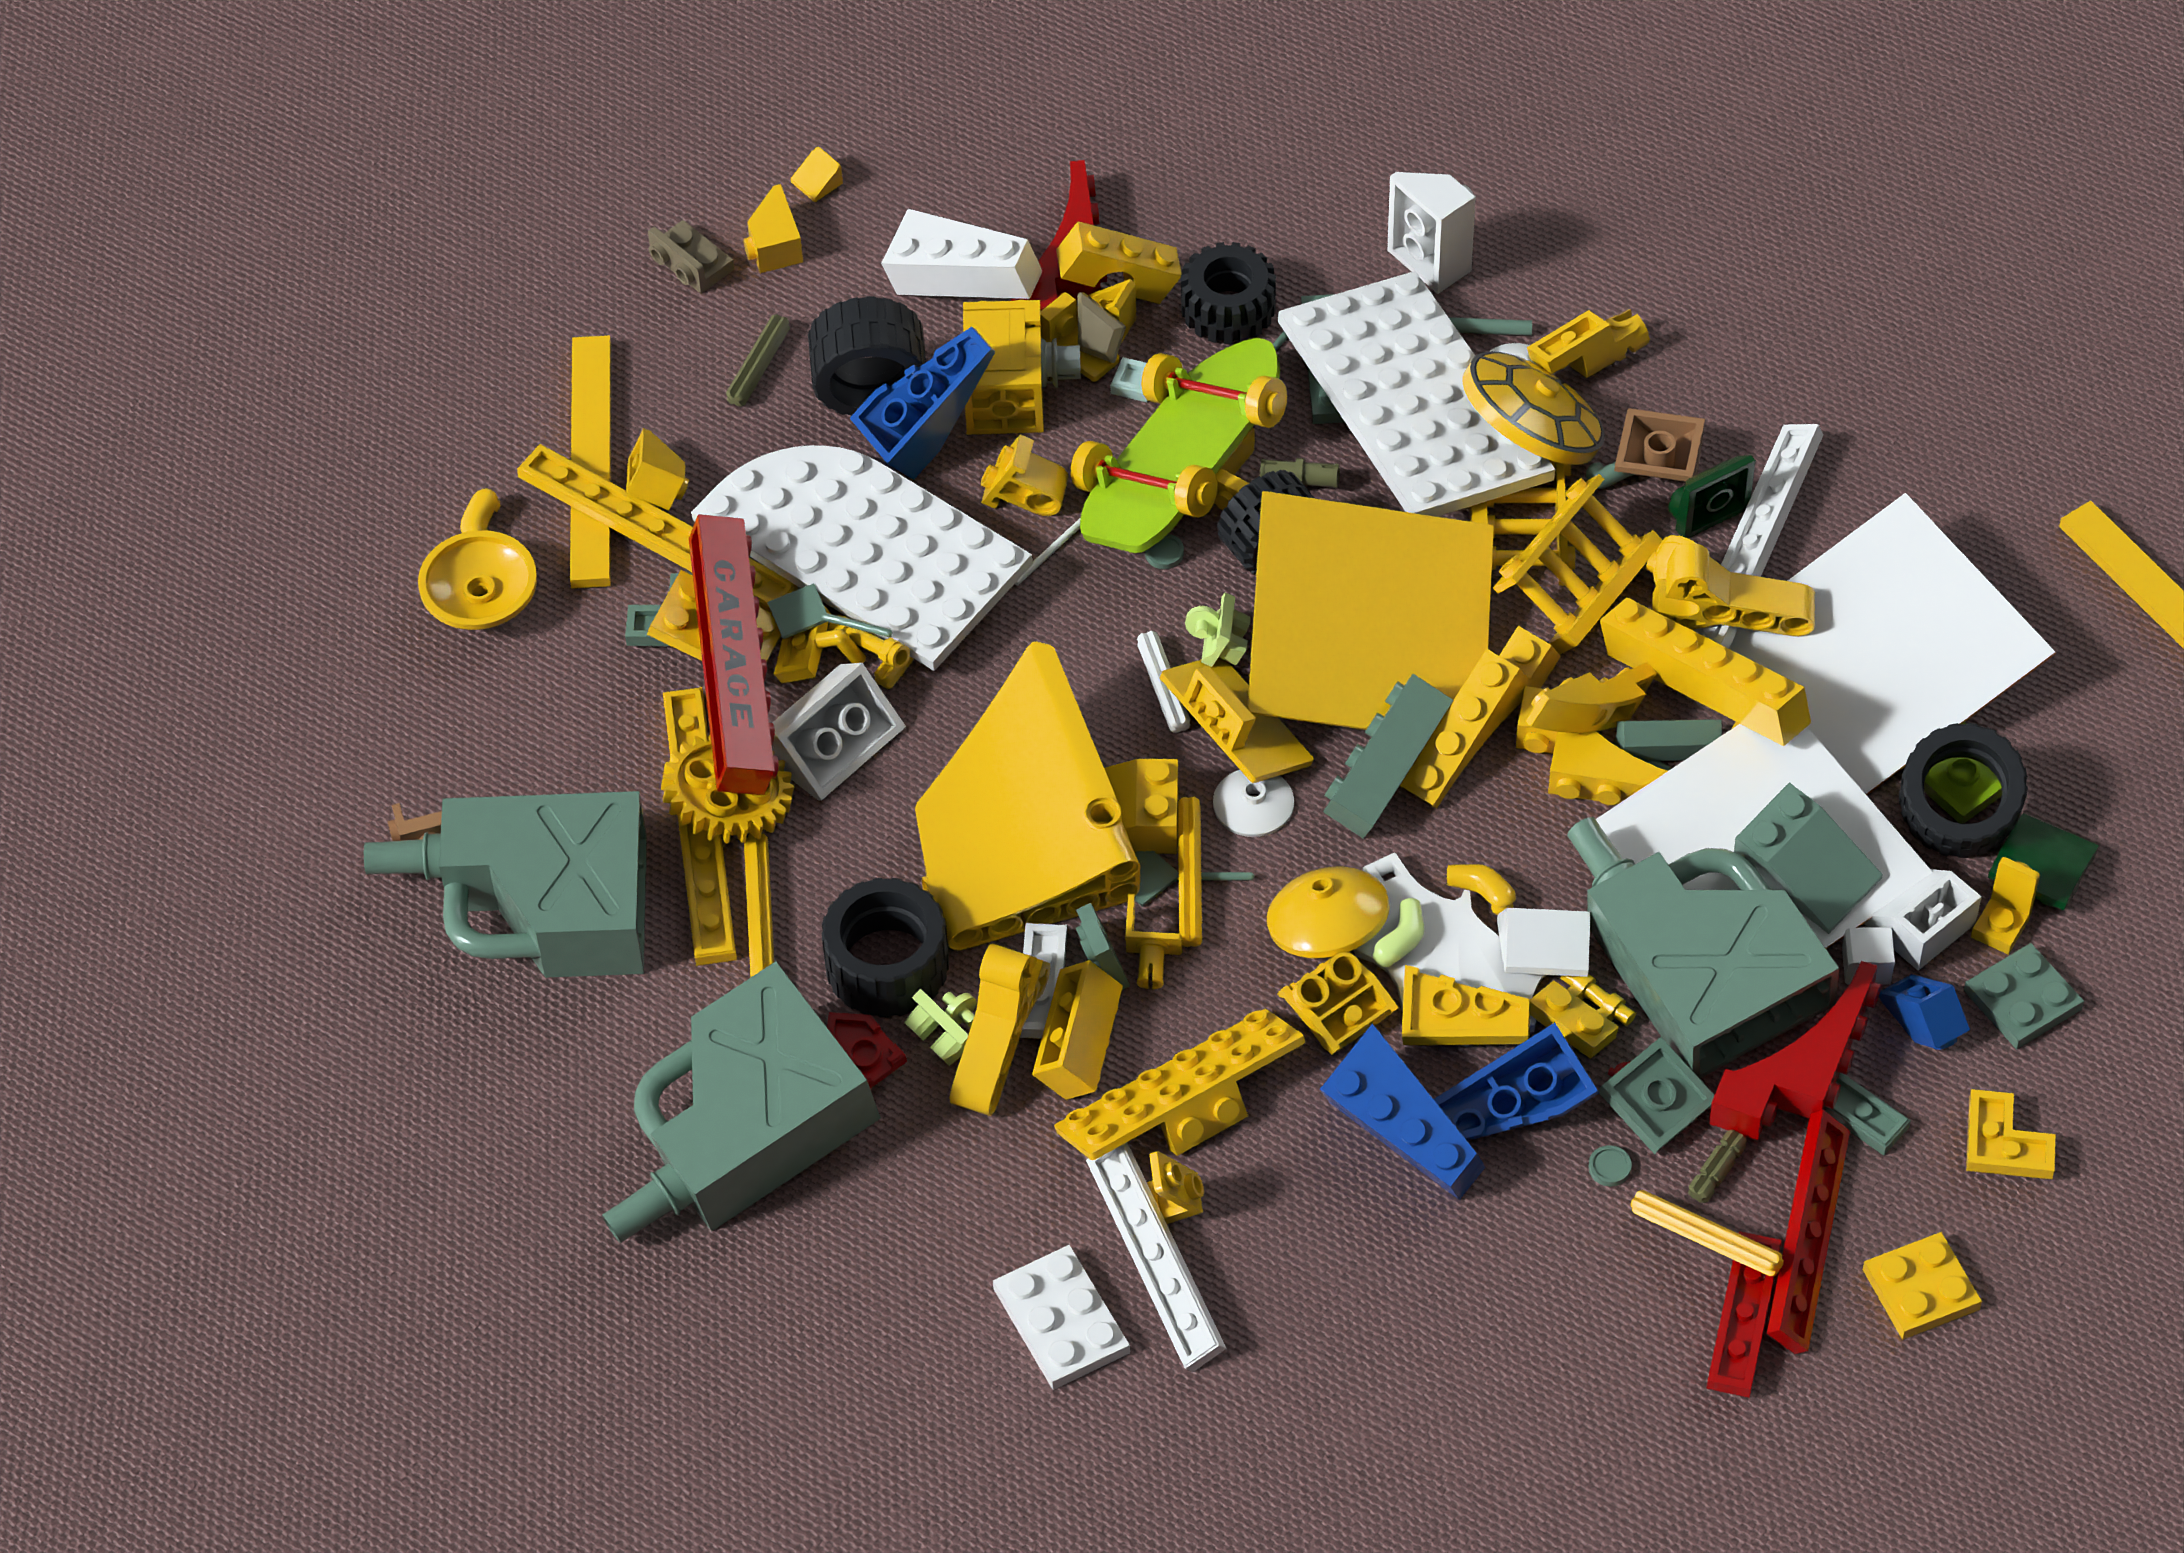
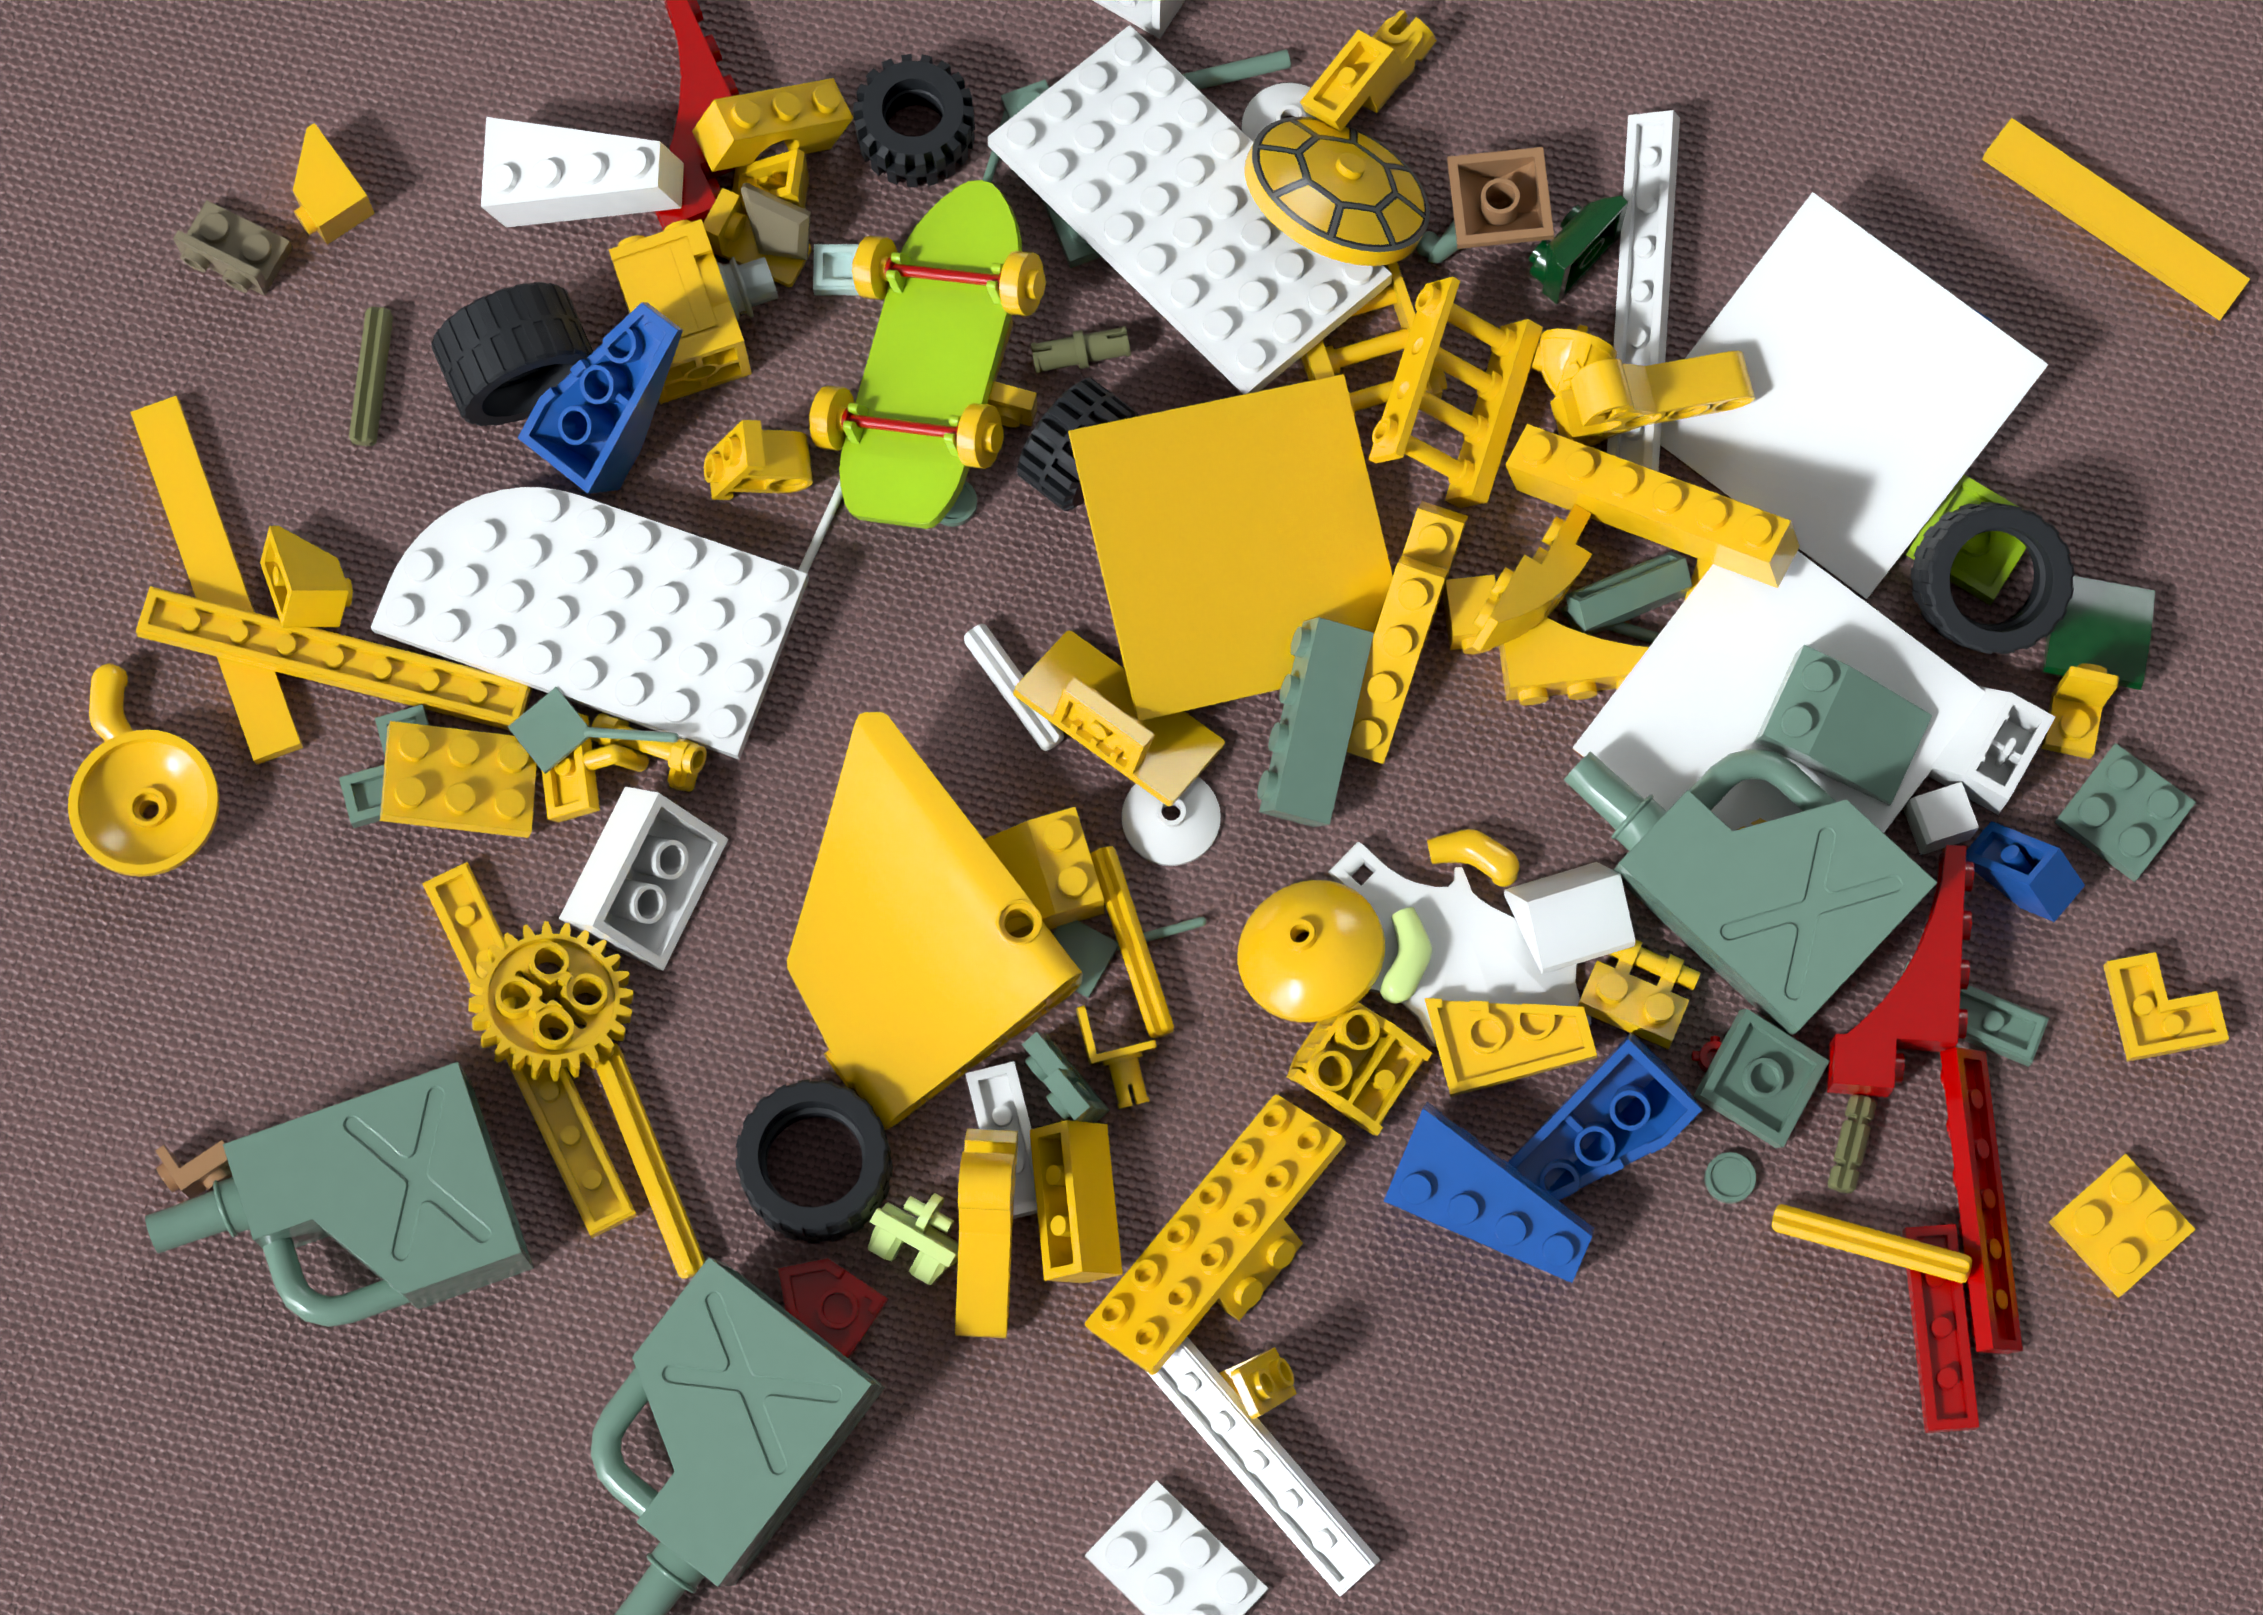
camera: 20 degrees left, 20 degrees up
brick [689,514,779,795] -> none
yellow slope [791,147,843,202] -> none
yellowish green hips [1185,592,1250,667] -> none

